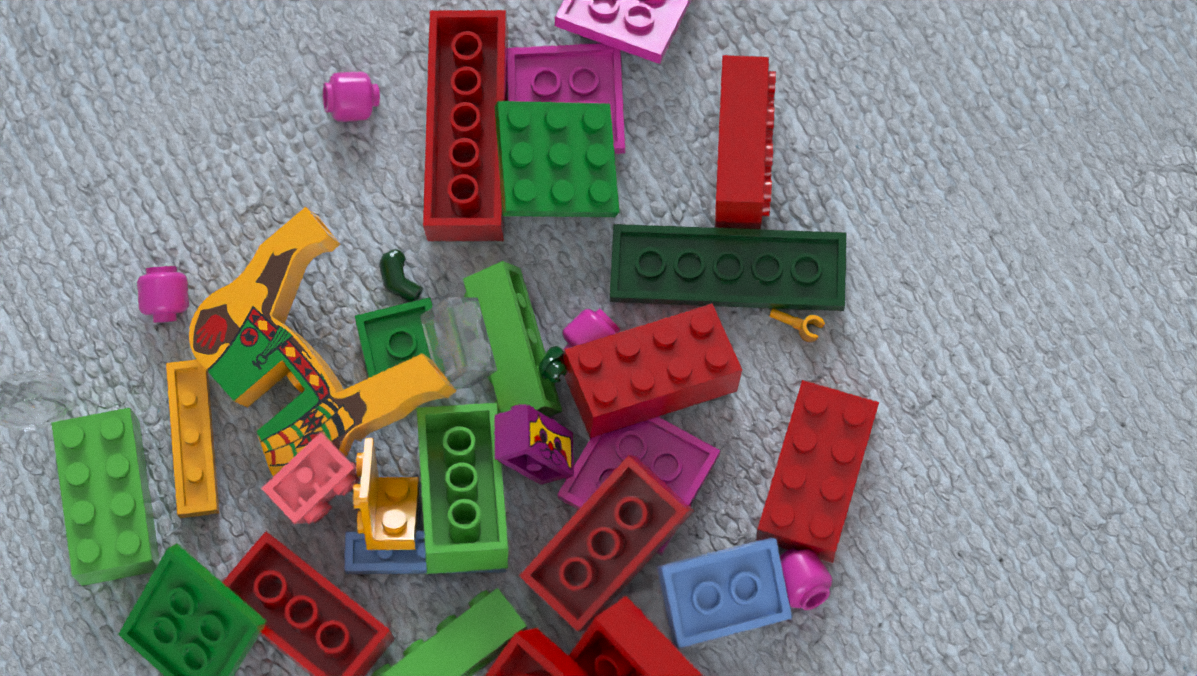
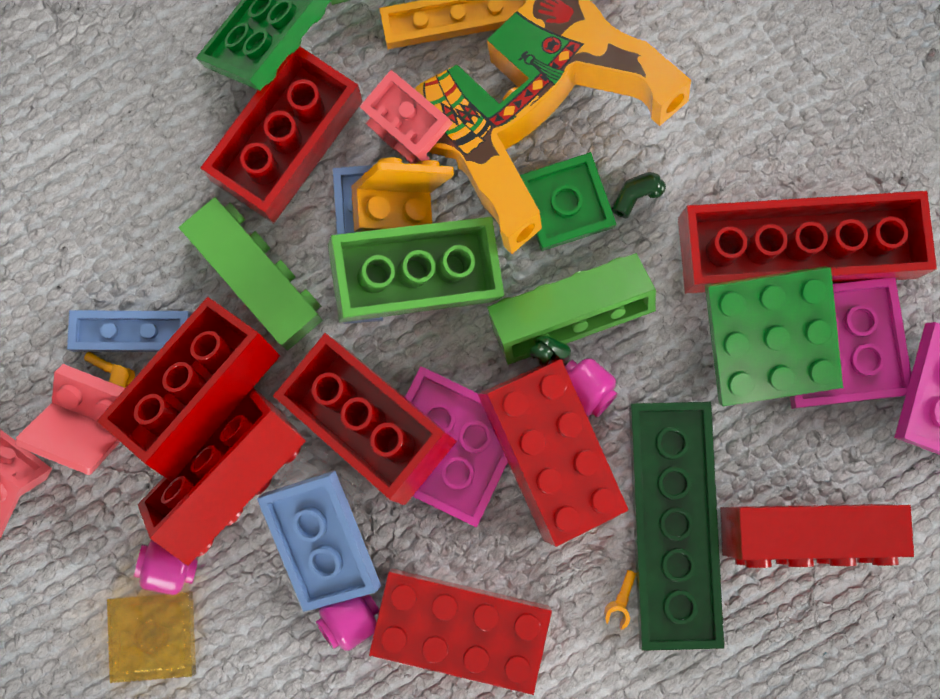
camera: 80 degrees right, 10 degrees up
dark pink head [322,71,380,122] -> none
clear brick [420,297,497,389] -> none
magenta brick [494,404,574,485] -> none

